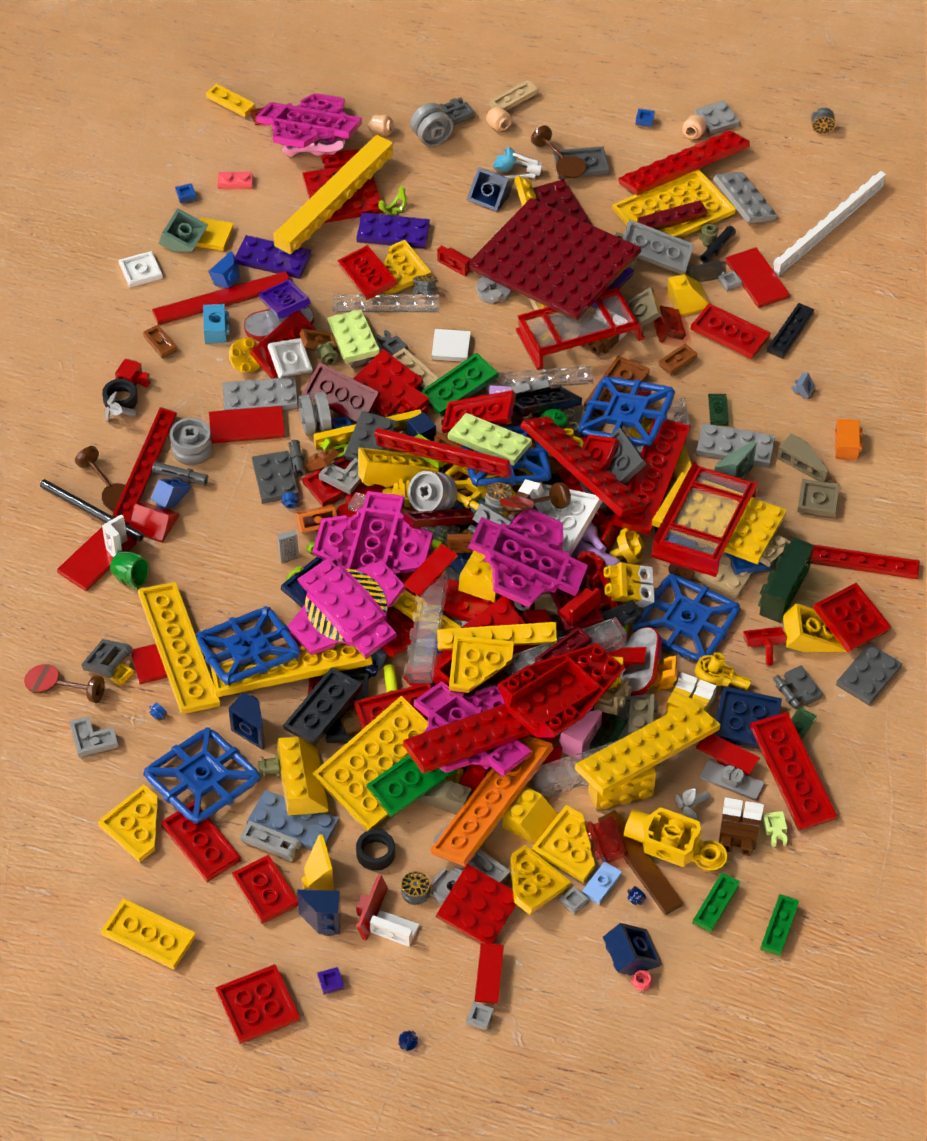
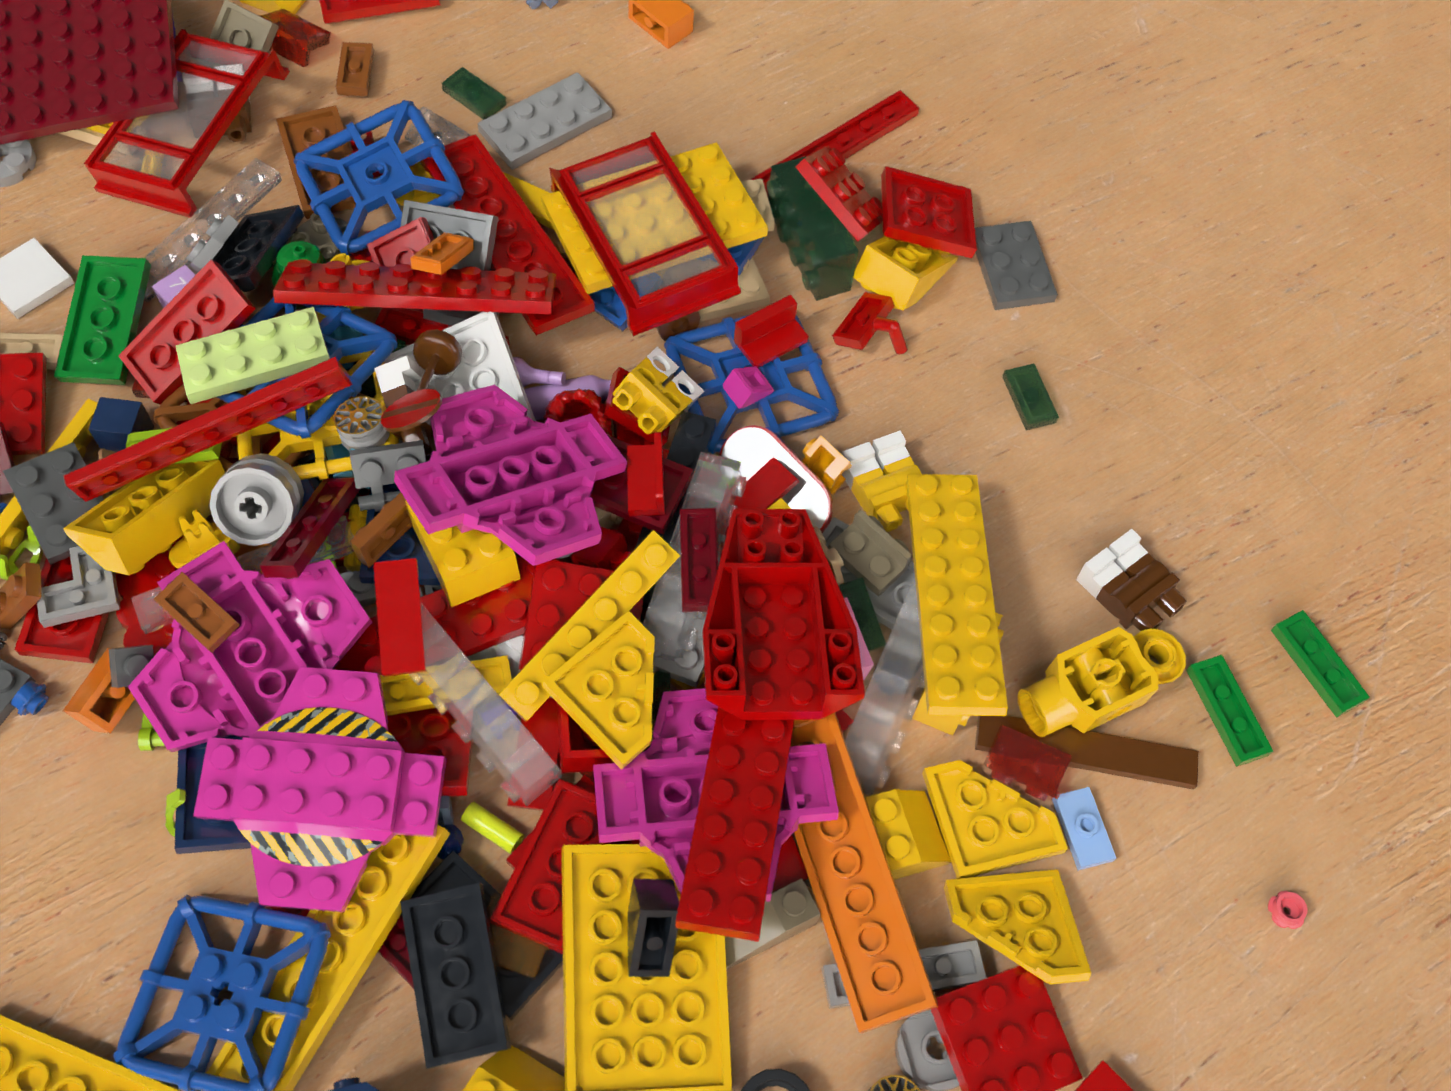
camera: 55 degrees left, 10 degrees up
light grey tile [277,530,299,563] -> none
green plate [366,754,456,818] -> none
red brick [397,387,429,414] -> none
light grey tile [559,886,589,915] -> none
red piece [601,513,622,554] -> none
dark blue slope [603,923,662,975] -> none
yellow pin [610,528,644,564] -> none
clear blue plate [627,886,646,905] -> none
light grey plant [675,789,710,821] -> none
yellow pin [694,652,751,691] -> none
red piece [696,734,760,775] -> none
light grey piece [699,760,764,801] -> none
dark blue plate [713,686,782,749] -> none
sand green slope [714,441,757,479] -> none
red plate [750,712,837,831] -> none
yellowish green plate [762,811,787,847] -> none
dark grey plate [773,665,823,709] -> none
dark tan slope [777,434,828,482] -> none
dark tan plate [797,479,840,518] -> none
none -> dark grey plate [109,645,154,688]
none -> dark orange plate [153,572,240,653]
none -> orange plate [410,232,474,275]
none -> black slope [628,879,679,977]
none -> dark pink slope [723,366,774,409]
none -> red panel [734,294,809,368]
none -> red plate [795,145,883,242]

